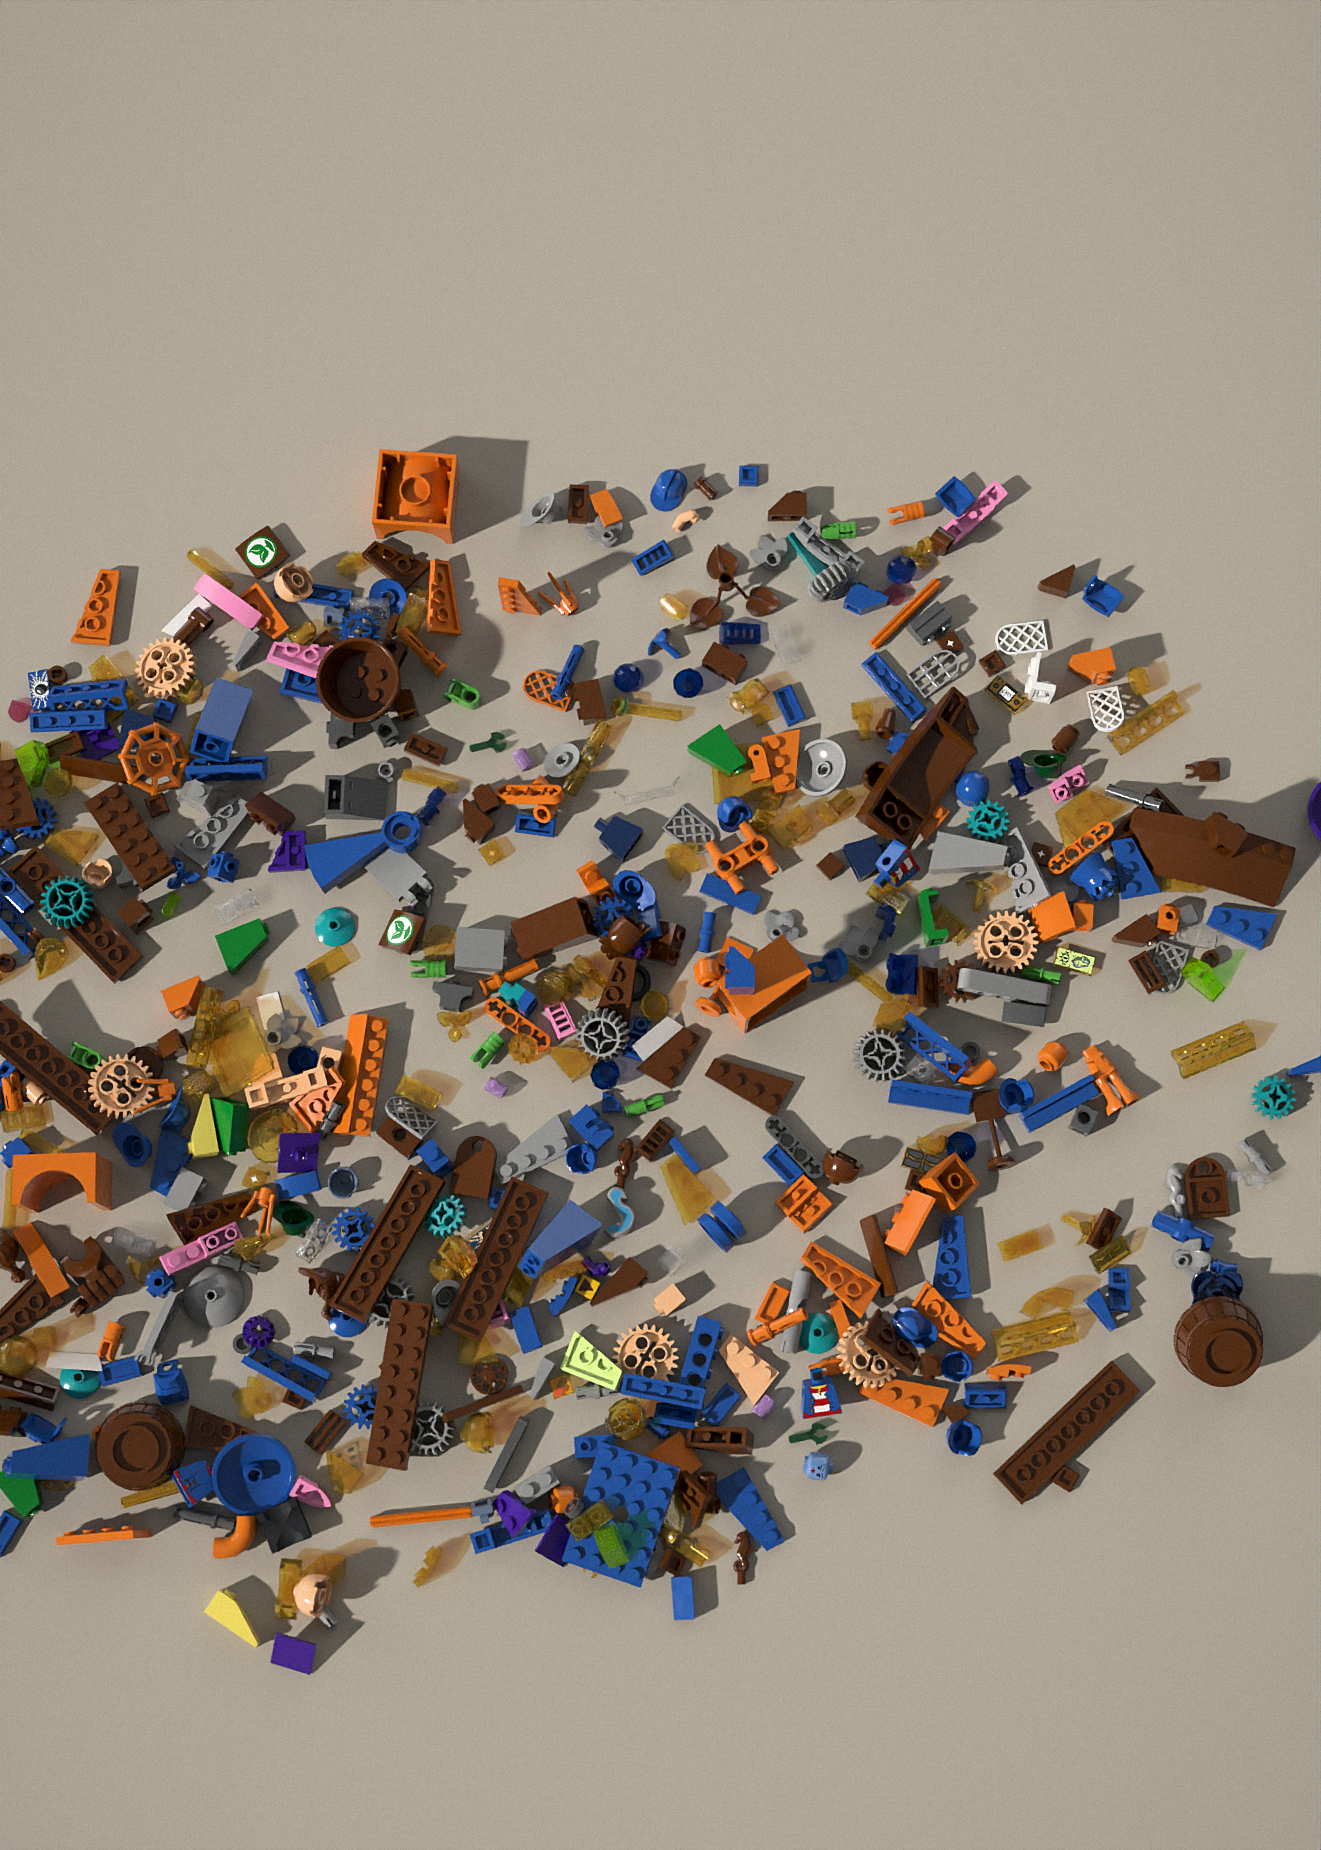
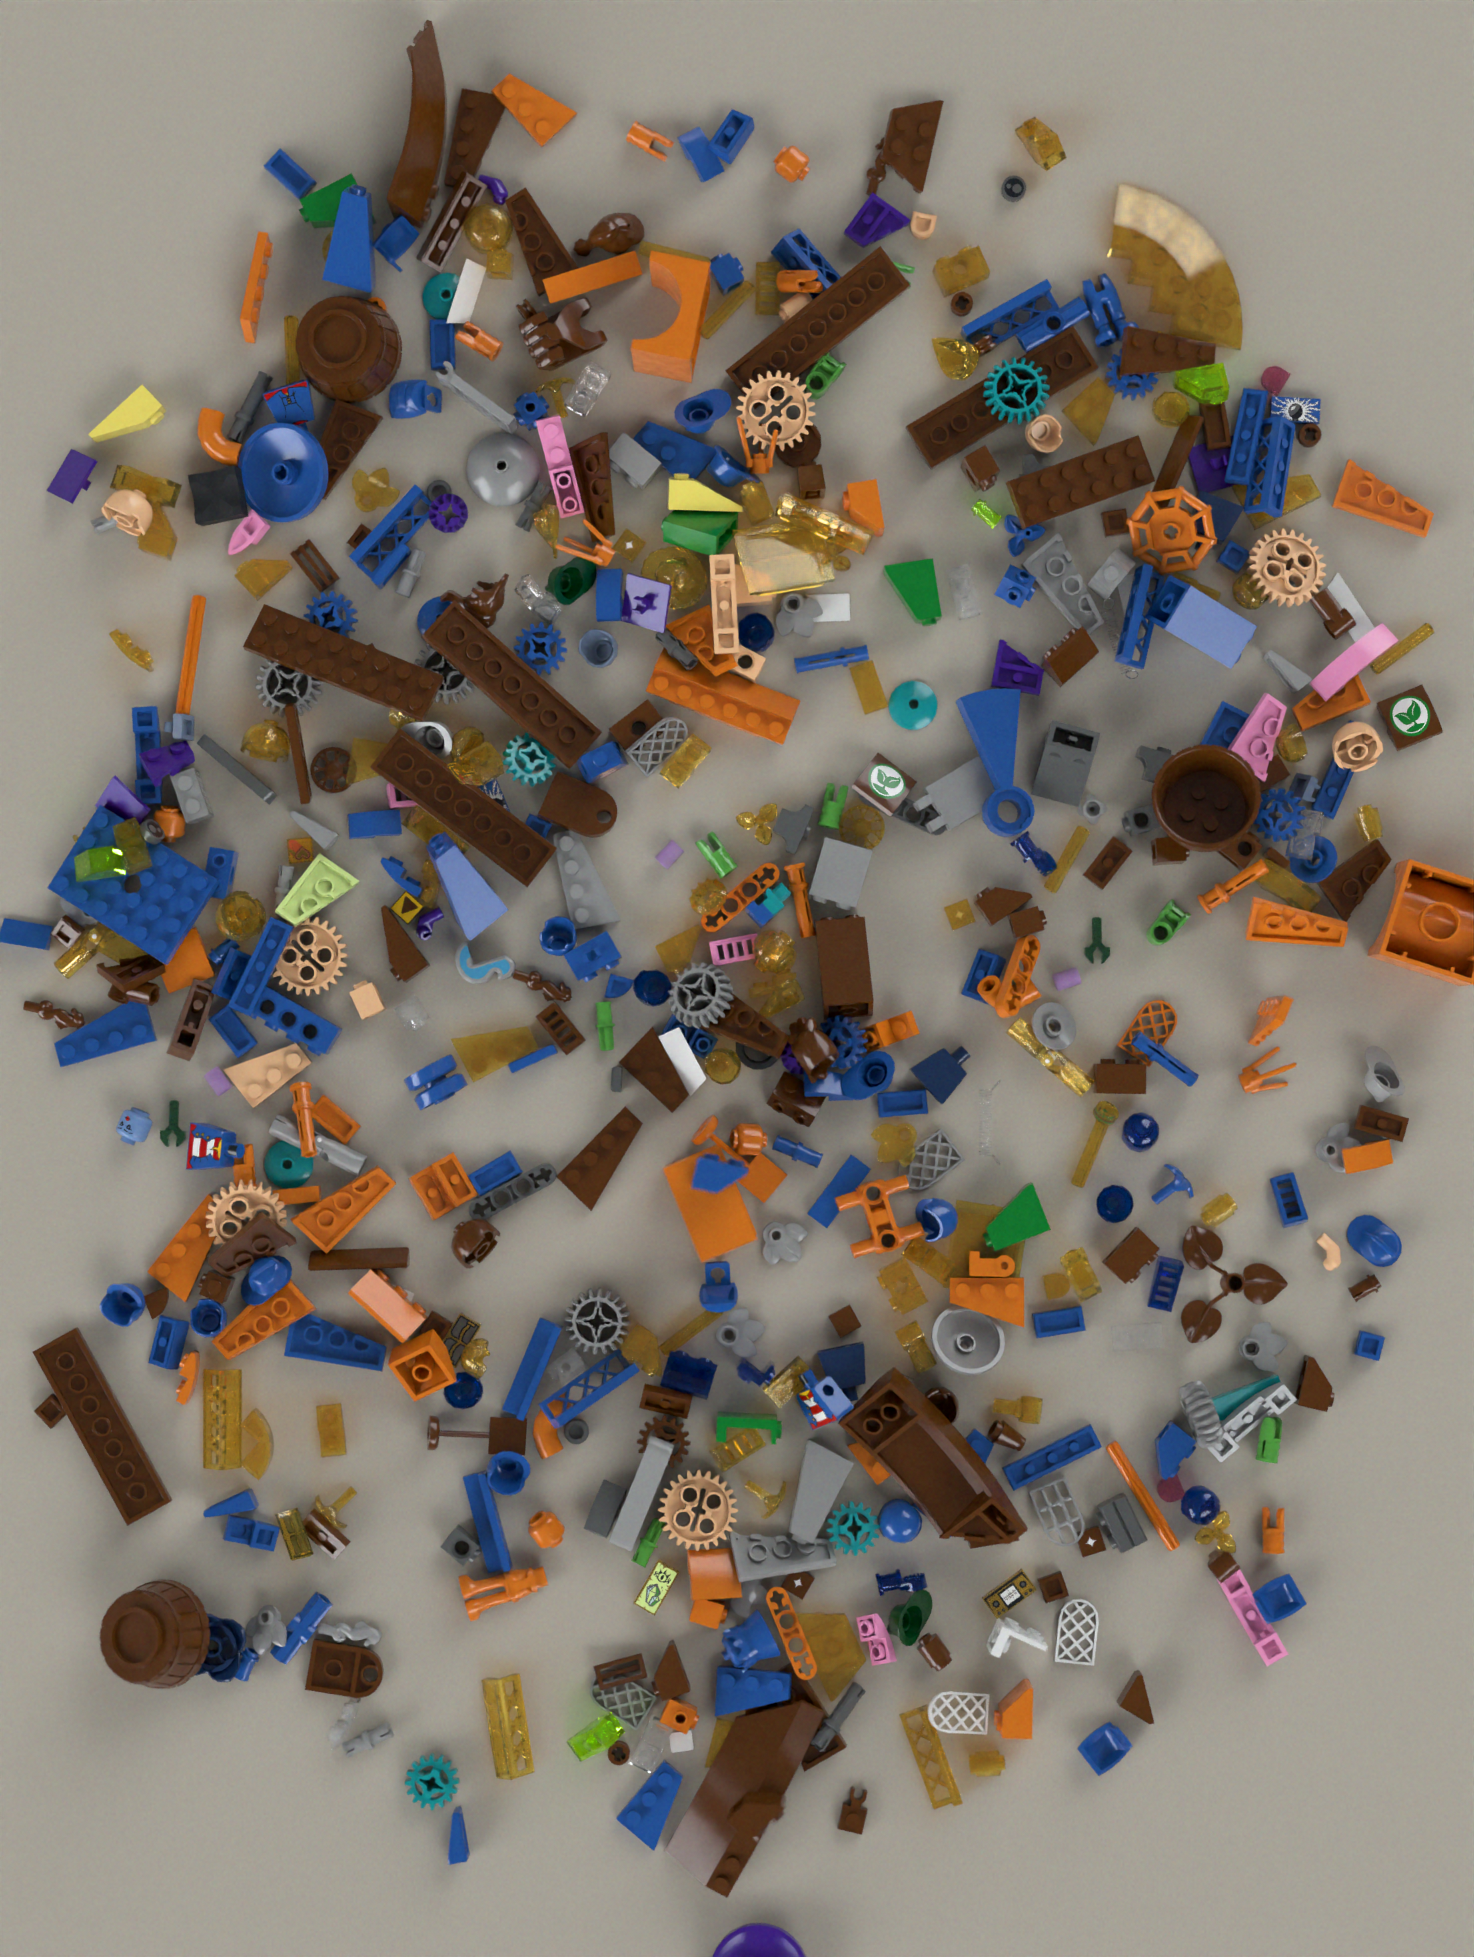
camera: 100 degrees right, 10 degrees up
none -> dark grey tile [611,1067,623,1092]
none -> blue tile [877,1089,928,1118]

